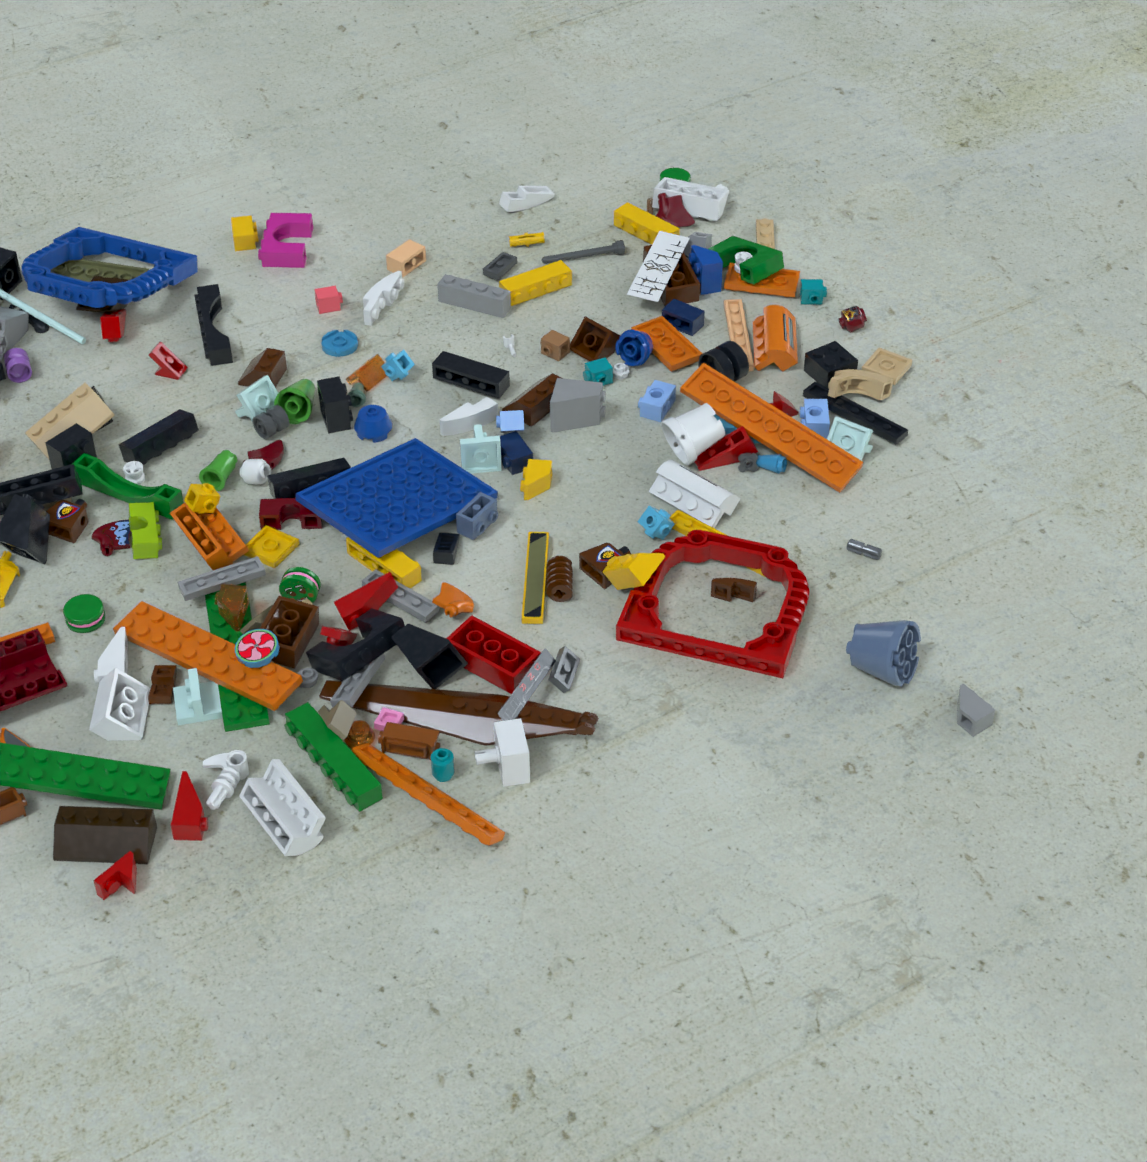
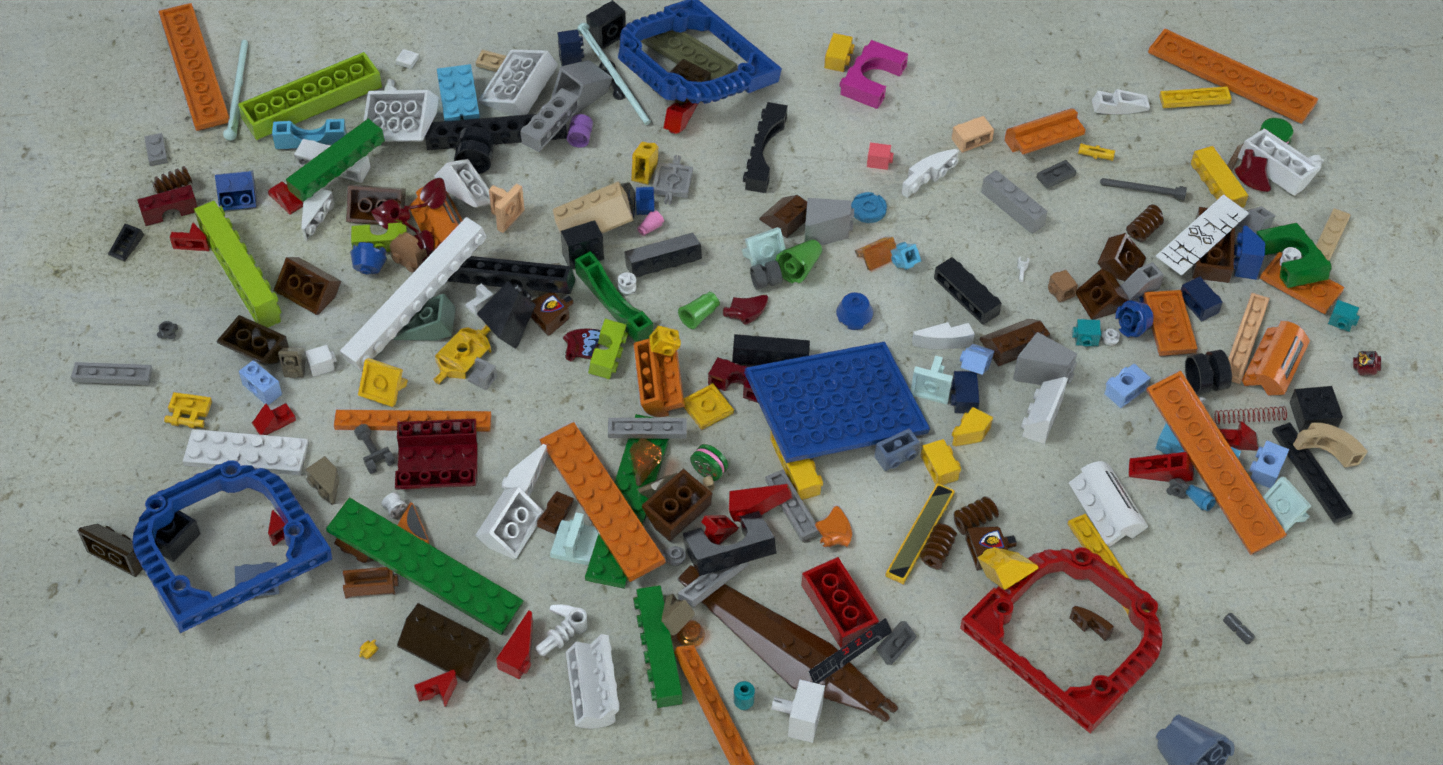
camera: 25 degrees right, 10 degrees up
green head [63,594,105,633] -> none
red slope [148,341,188,380] -> none
tile [234,629,280,668] -> none
white head [240,459,271,485] -> none
black brick [317,376,353,434] -> none
sand green cone [348,383,366,407] -> none
bright pink plate [374,707,404,731] -> none
dark orange window [378,722,440,760] -> none
black slope [391,623,468,689] -> none
black slope [433,532,460,565] -> none
yellow brick [499,260,572,306] -> none
medium azure brick [637,505,675,540] -> none
white piece [661,403,726,465] -> none
tan plate [862,348,912,385] -> none
none -> yellow plate [359,639,379,660]
none -> light grey panel [468,357,497,390]
none -> yellow torso [631,142,659,185]
none -> blue panel [636,187,654,215]
none -> bright pink cone [637,211,664,236]
none -> light grey plate [653,155,693,205]
none -> light grey slope [804,198,854,246]
none -> yellow brick [920,439,961,485]
none -> reddish brown piece [953,496,999,535]
none -> orange brick [1004,108,1085,155]
none -> white slope [1021,377,1068,444]
none -> reddish brown slope [1097,233,1146,282]
none -> light grey slope [1121,262,1164,301]
none -> reddish brown piece [1126,204,1164,242]
none -> orange plate [1148,29,1318,124]
none -> yellow plate [1159,87,1232,108]
none -> piece [1215,406,1287,425]

